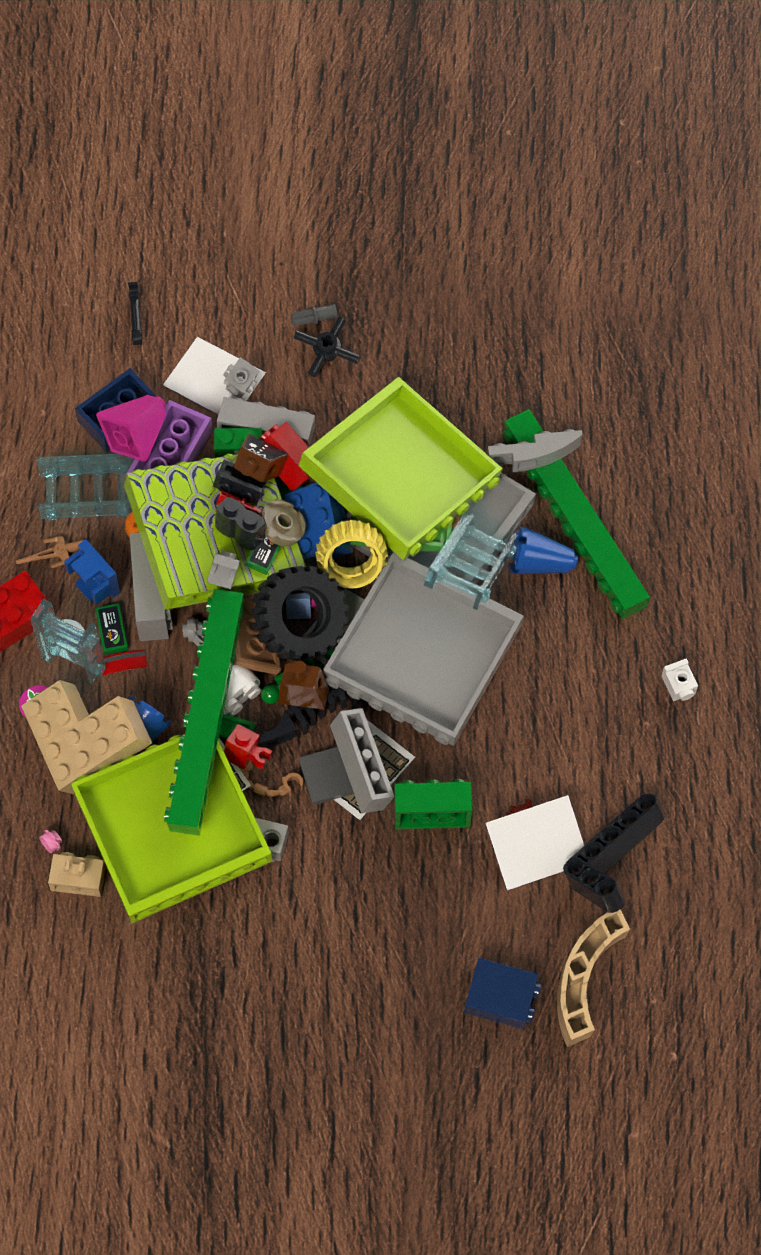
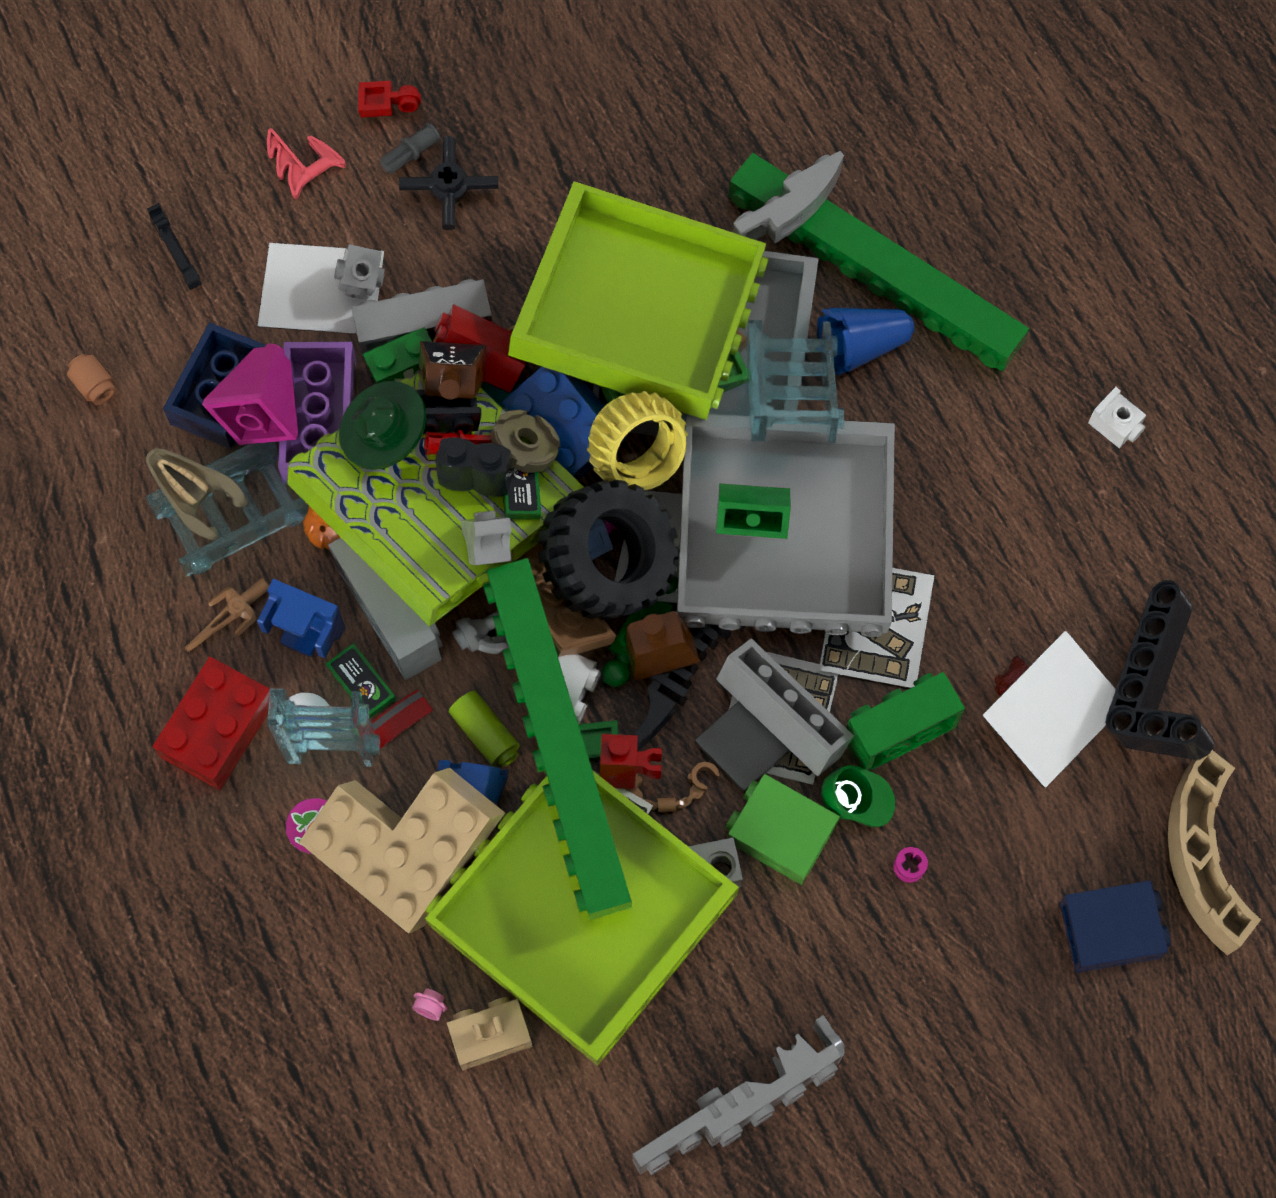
camera: 25 degrees left, 5 degrees up
none -> nougat brick [67,354,116,405]
none -> dark tan animal [146,448,248,541]
none -> coral piece [267,128,346,199]
none -> dark green hat [339,381,426,470]
none -> red plate [358,81,421,118]
none -> lime brick [448,690,520,768]
none -> light grey piece [633,1015,845,1175]
none -> green brick [716,483,791,539]
none -> bright green brick [725,773,840,885]
none -> sticker [819,568,934,688]
none -> green cap [821,765,895,828]
none -> dark pink bush [893,847,928,883]

